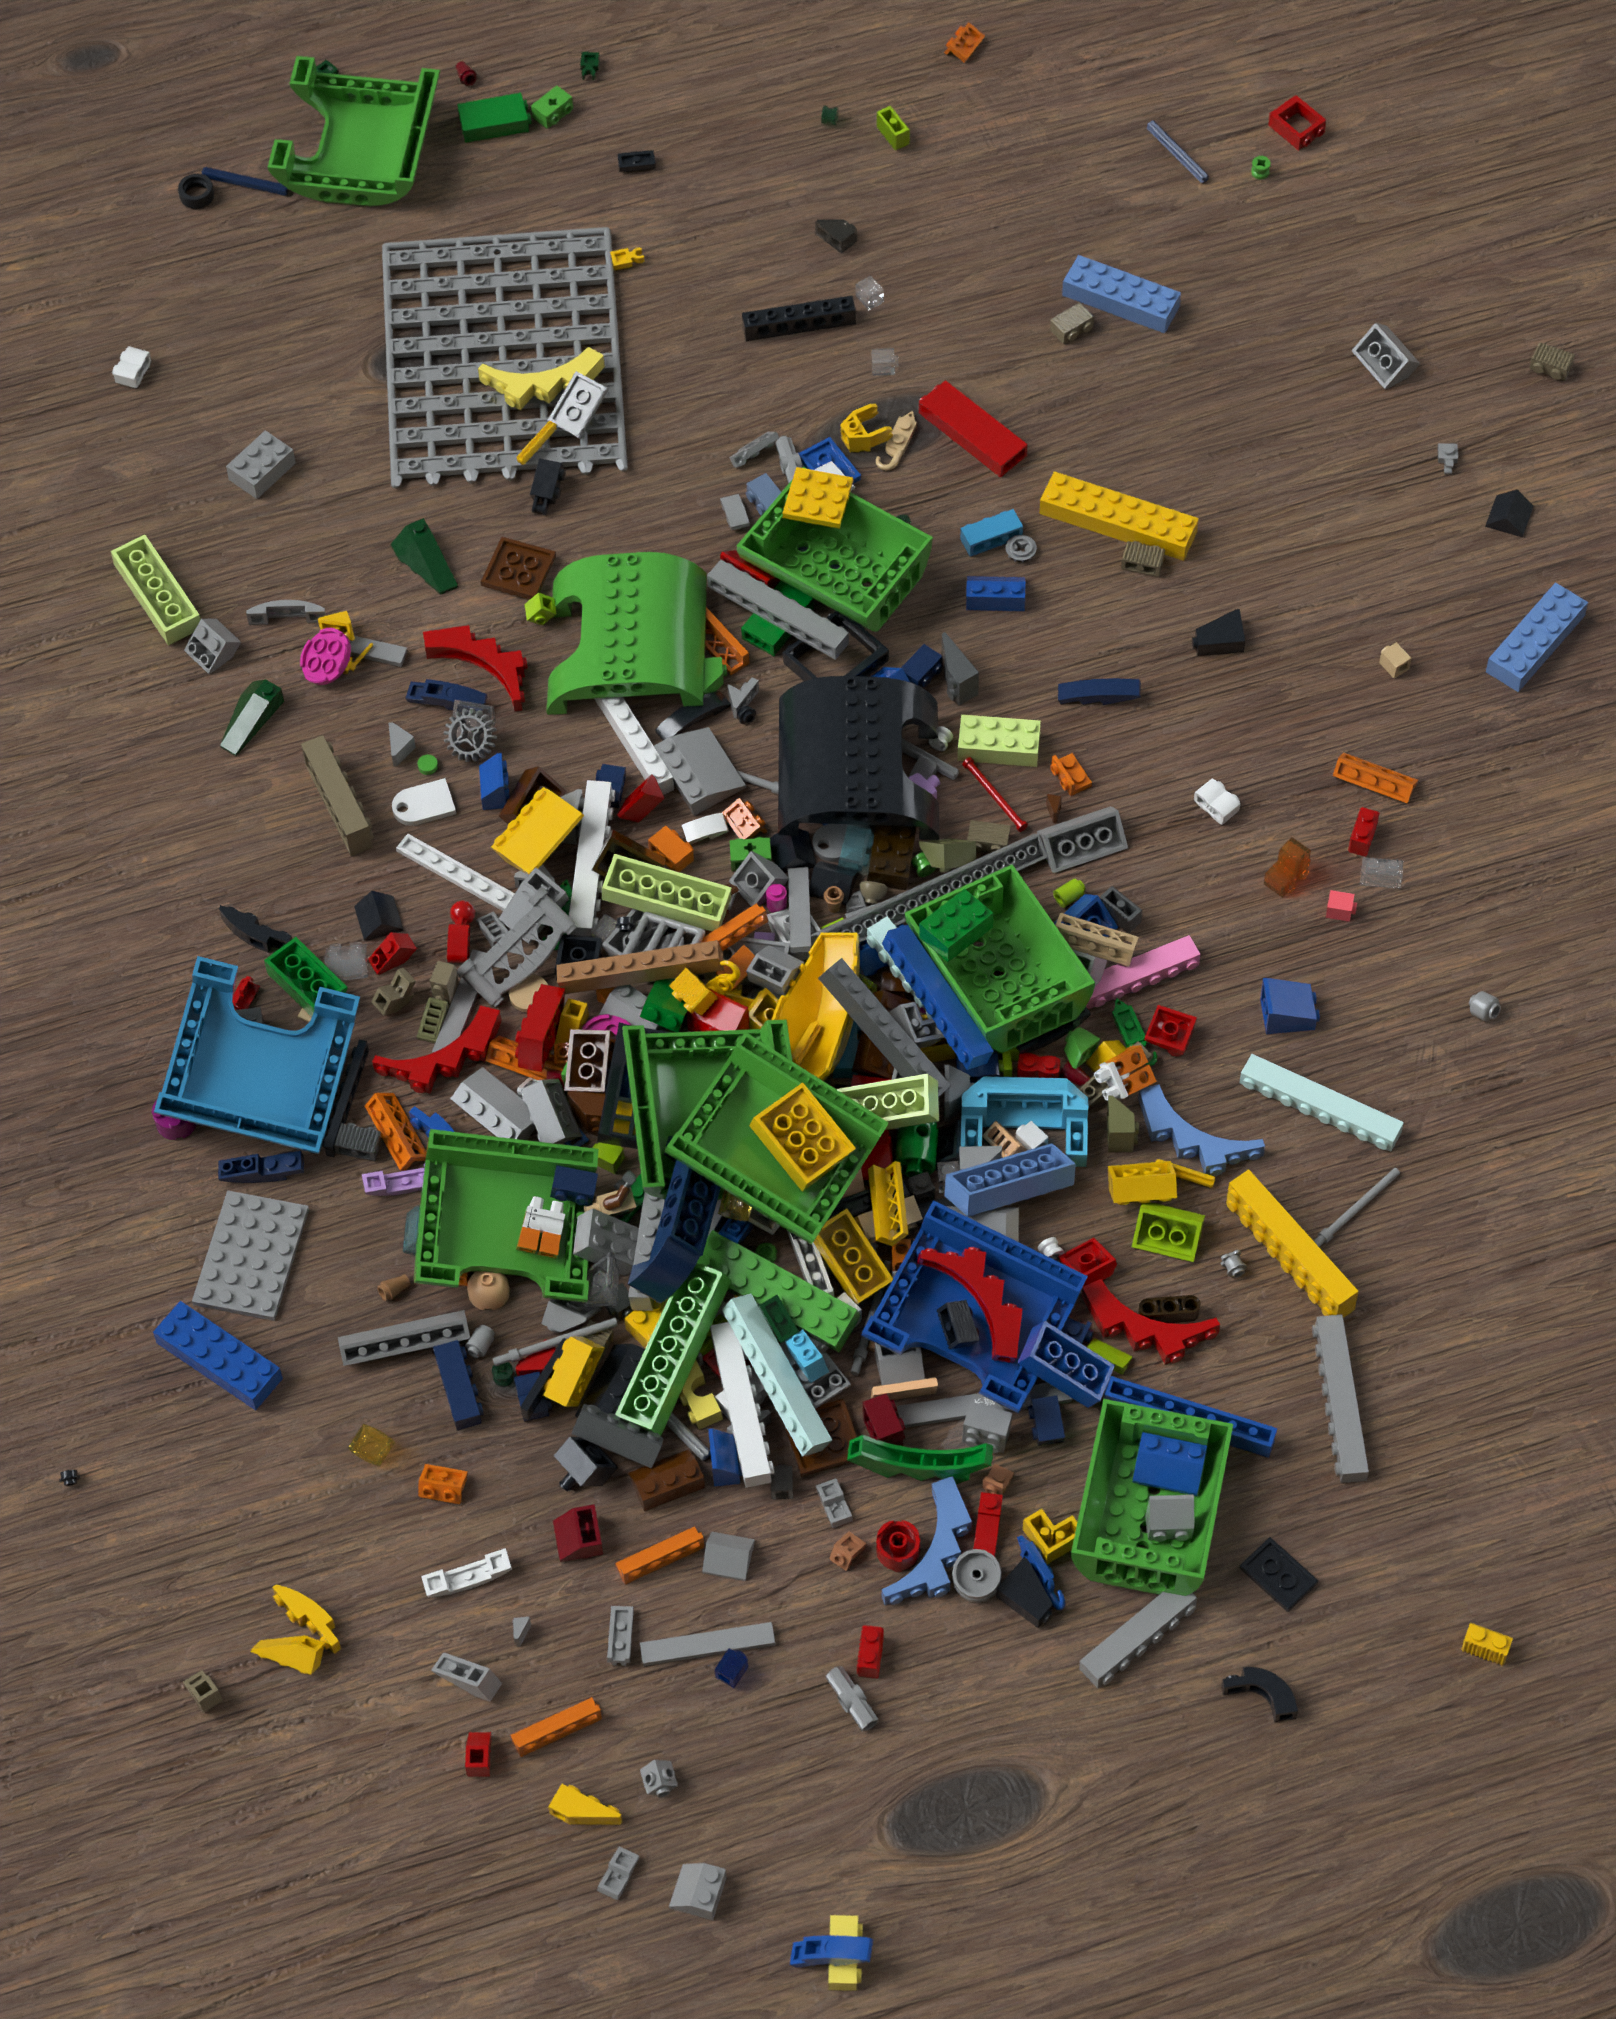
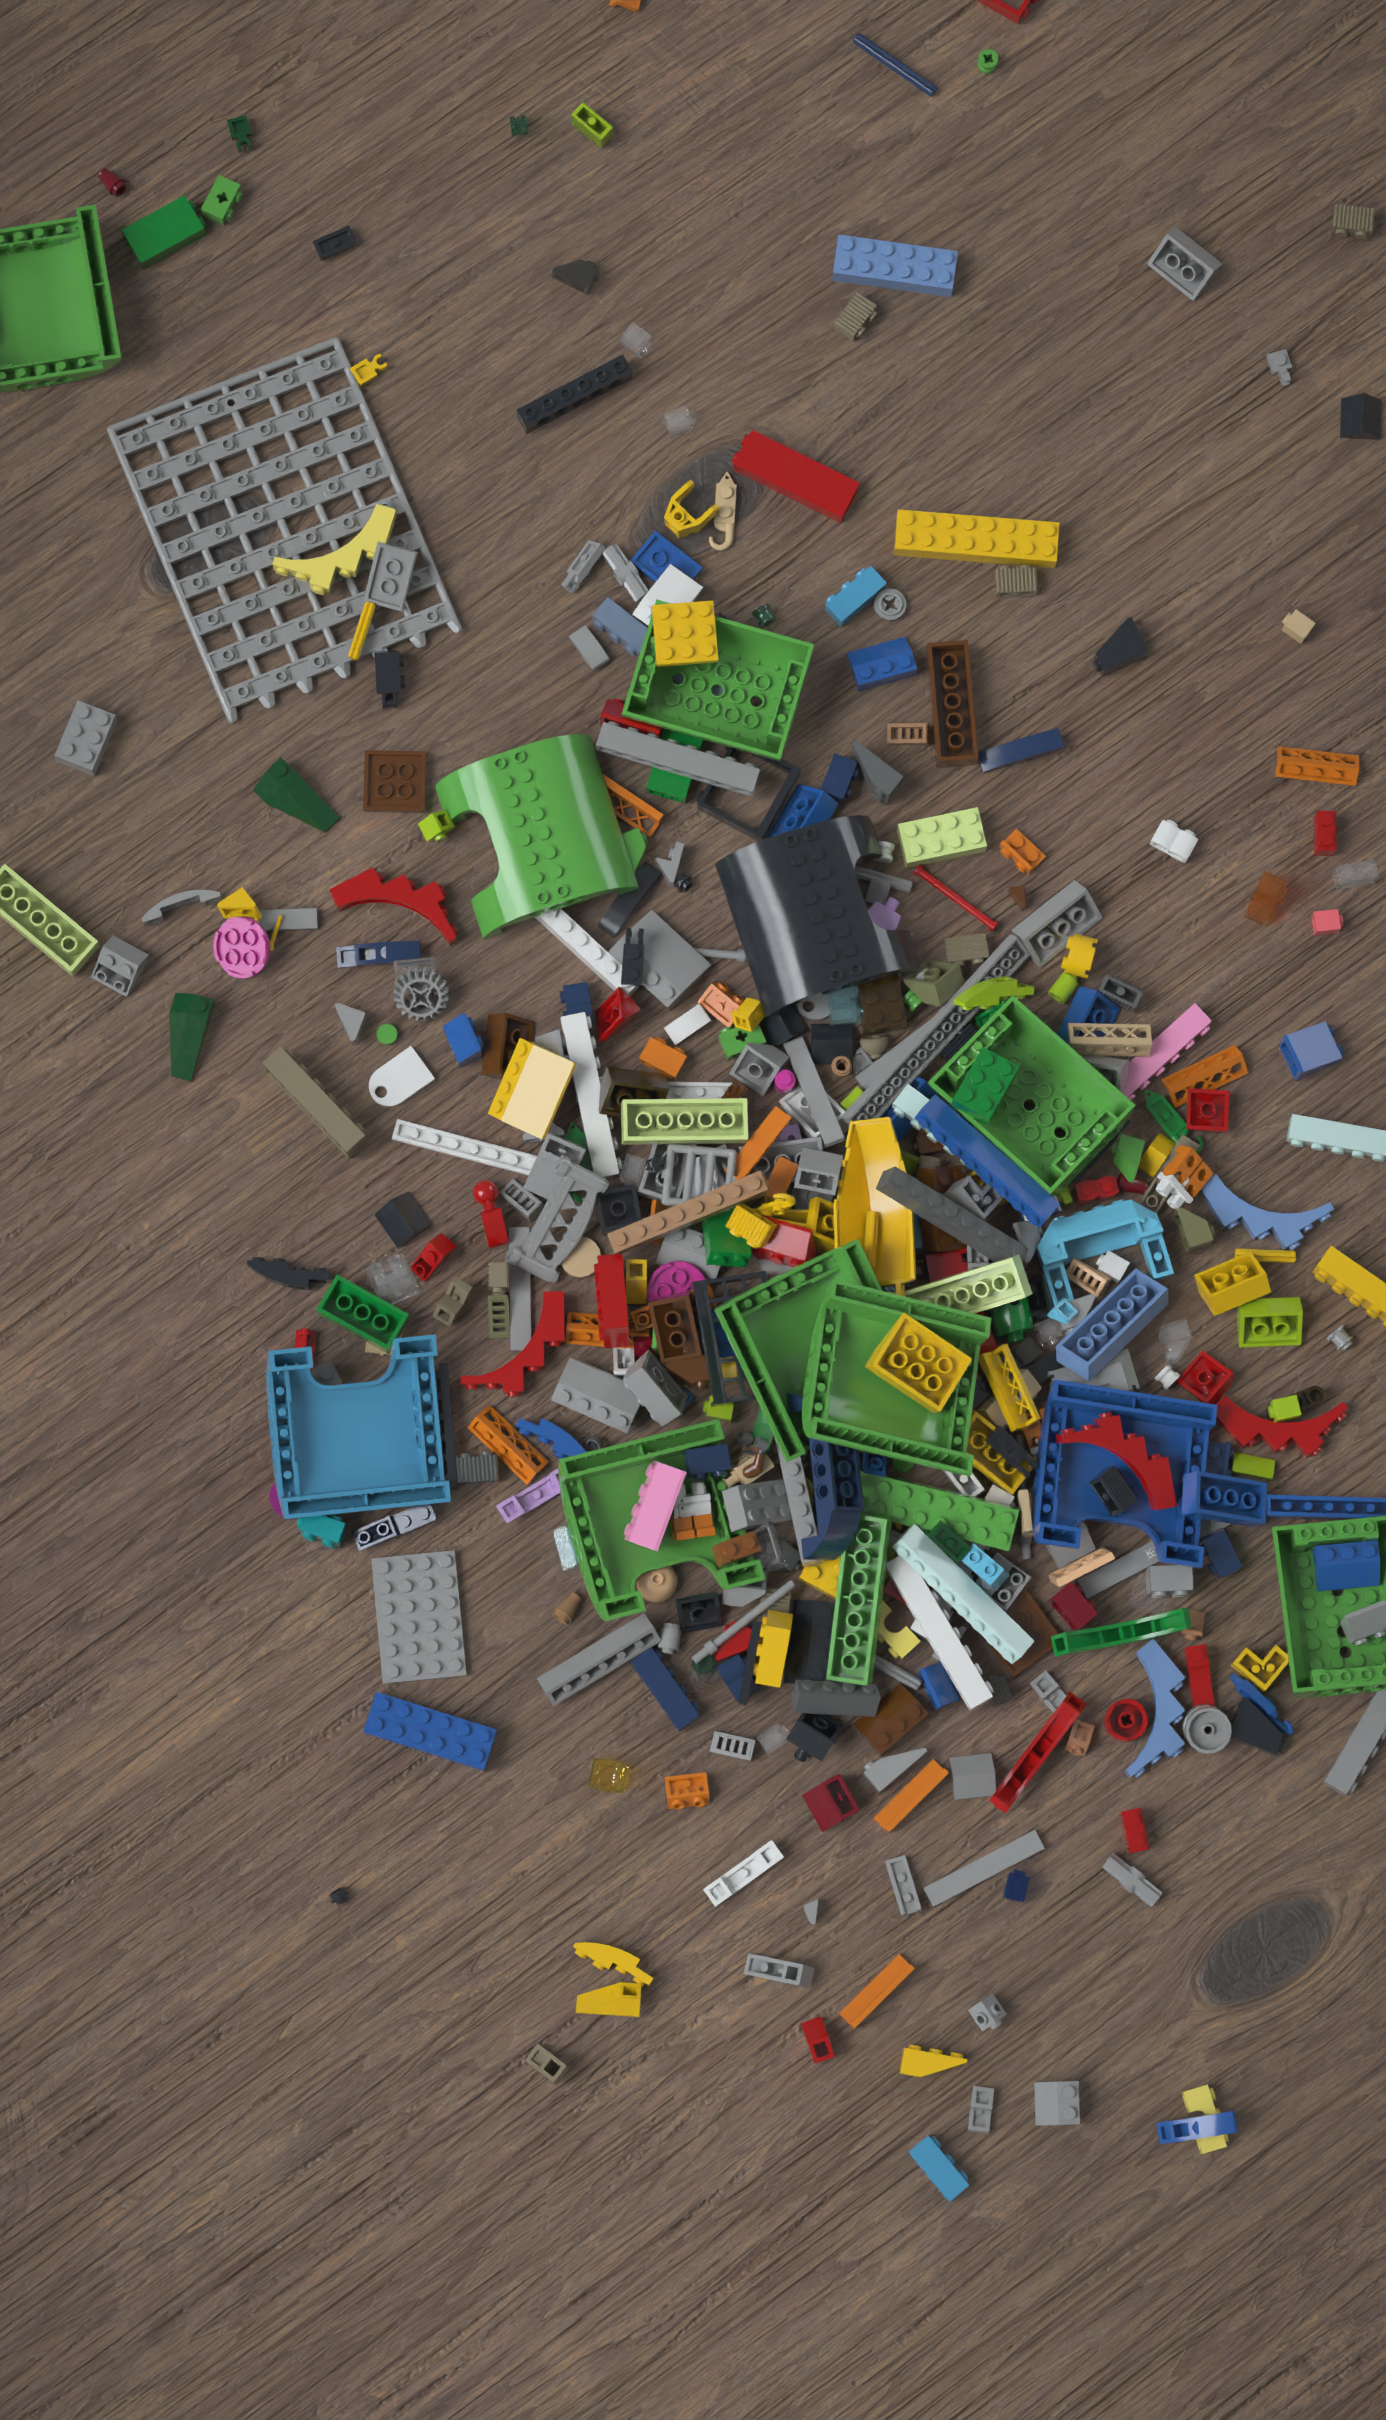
camera: 25 degrees left, 20 degrees up
none -> teal brick [297,1515,347,1549]
none -> black hinge [621,928,645,986]
none -> bright pink slope [624,1461,686,1552]
none -> black slope [676,1592,722,1633]
none -> light grey slope [710,1731,755,1761]
none -> dark orange brick [711,1531,761,1568]
none -> yellow brick [731,997,765,1032]
none -> clear brick [756,1723,789,1756]
none -> light grey slope [863,1748,927,1793]
none -> medium nougat slope [887,723,930,746]
none -> dark azure brick [908,2135,969,2202]
none -> reddish brown brick [926,640,978,767]
none -> lime slope [953,976,1034,1010]
none -> black hinge [985,1425,1039,1479]
none -> red arch [989,1692,1087,1813]
none -> tan slope [1018,1489,1034,1538]
none -> medium azure slope [1047,1298,1079,1324]
none -> yellow brick [1061,933,1098,979]
none -> clear slope [1158,1319,1192,1367]
none -> orange fence [1161,1045,1248,1108]
none -> lime brick [1268,1395,1301,1423]

